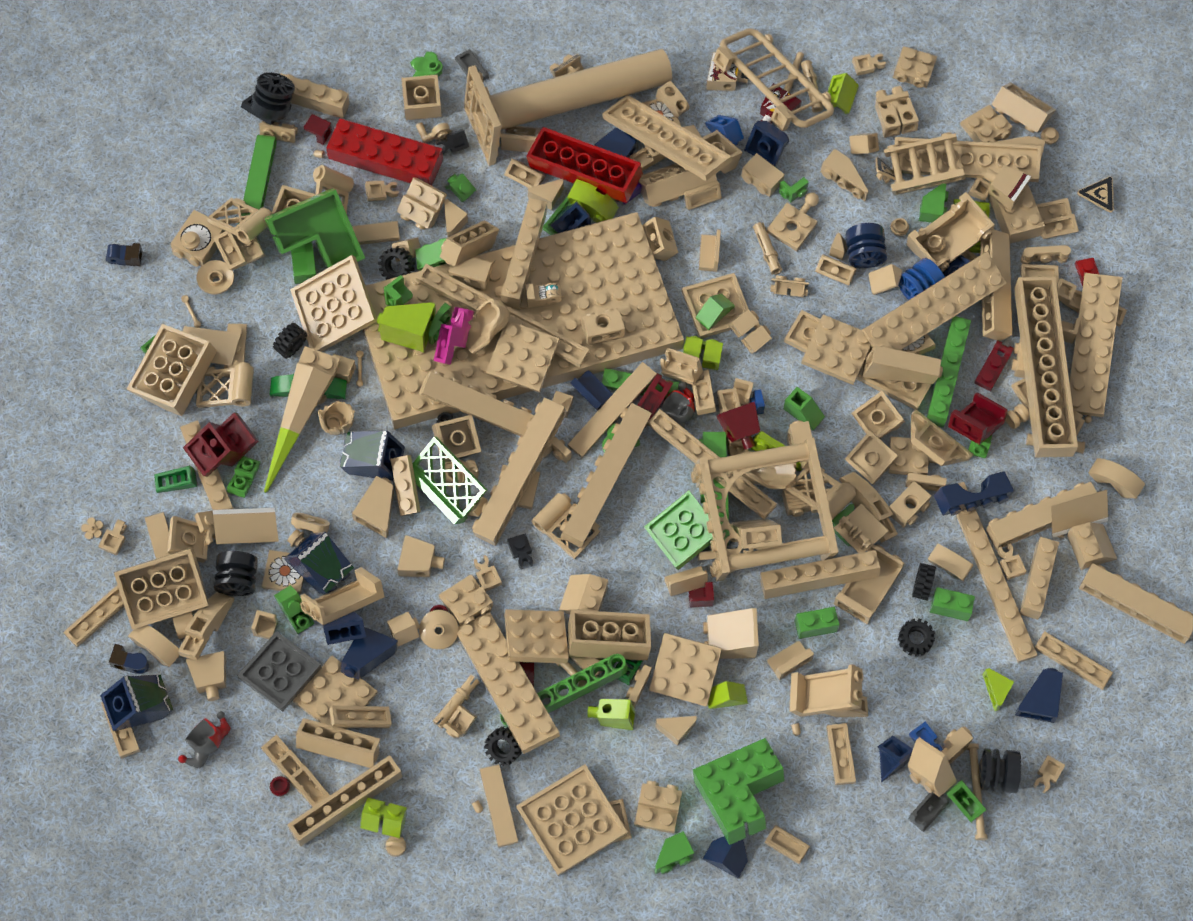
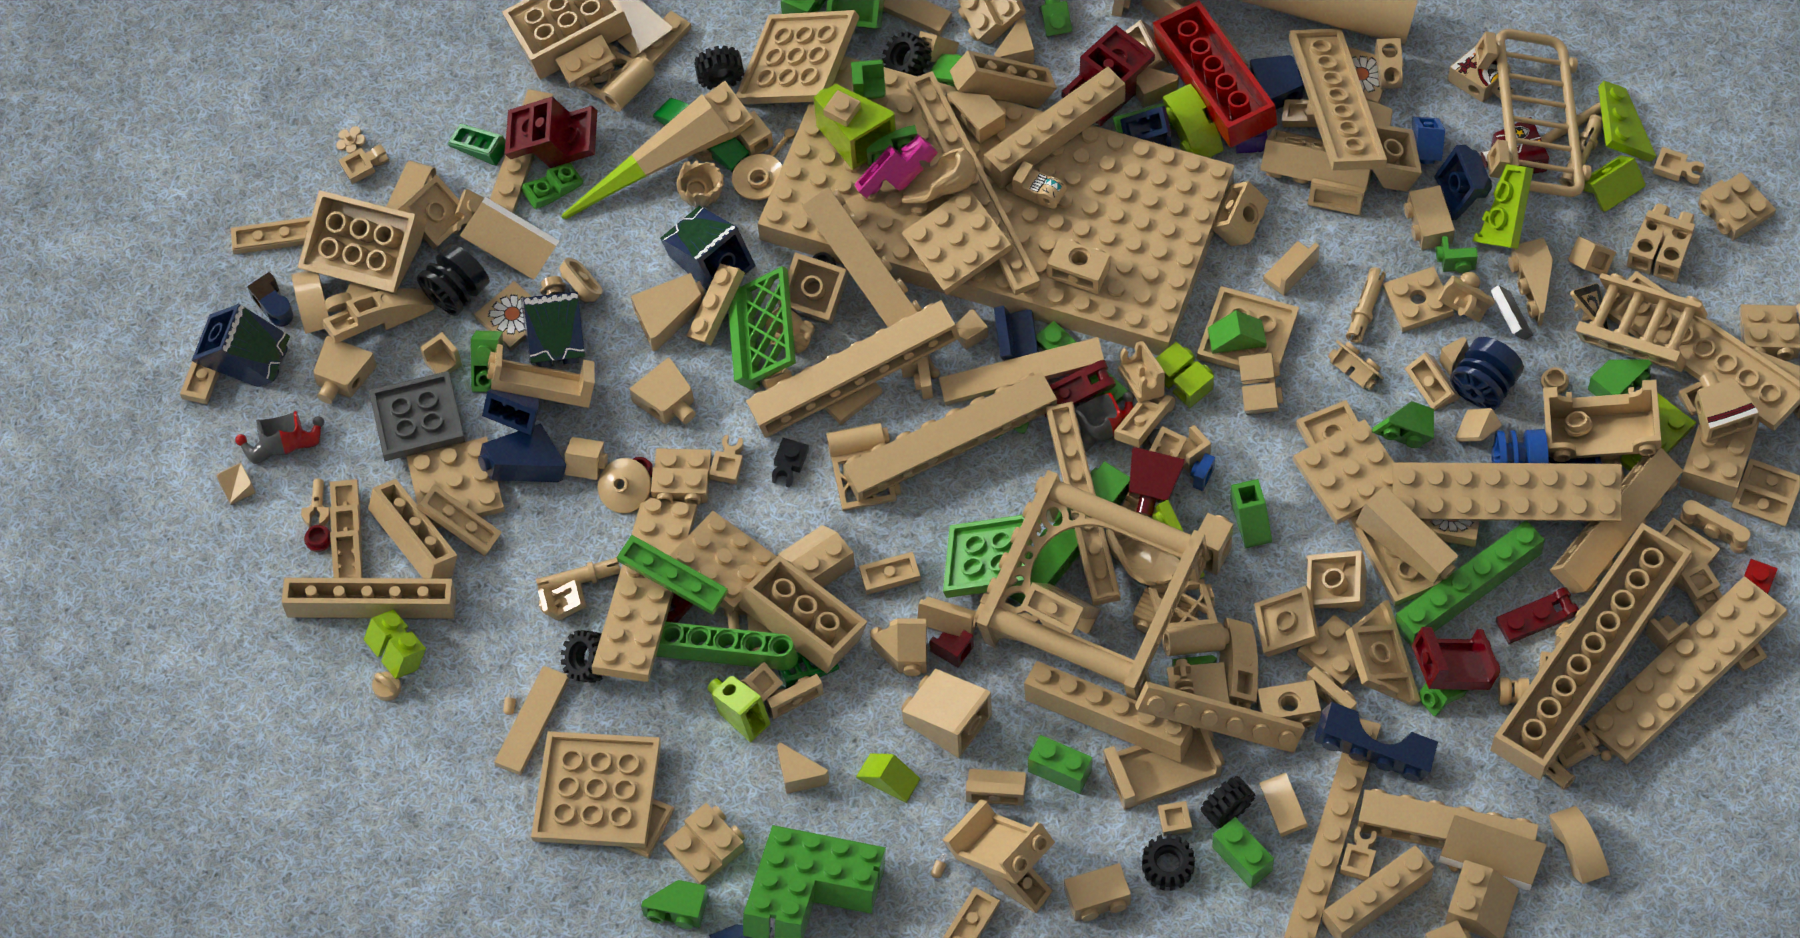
camera: 45 degrees right, 5 degrees down
tan plate [649,633,722,707] -> none
none -> tan slope [216,463,256,505]
none -> tan bar [301,478,330,528]
none -> tan tile [325,293,352,312]
none -> tan bracket [555,35,617,88]
none -> bright green plate [616,535,728,615]
none -> tan dish [732,154,782,200]
none -> tan panel [740,662,783,702]
none -> tan plate [823,90,861,127]
none -> tan plate [859,552,921,595]
none -> tan slope [870,618,928,676]
none -> dark red bracket [1061,25,1155,127]
none -> tan brick [1064,863,1131,922]
none -> tan plate [1135,681,1305,753]
none -> tan plate [1157,801,1192,837]
none -> bright green slope [1372,401,1434,448]
none -> tan hips [1438,276,1495,322]
none -> lime wing [1472,164,1533,249]
none -> tile [1491,285,1533,340]
none -> lime wing [1598,80,1657,162]

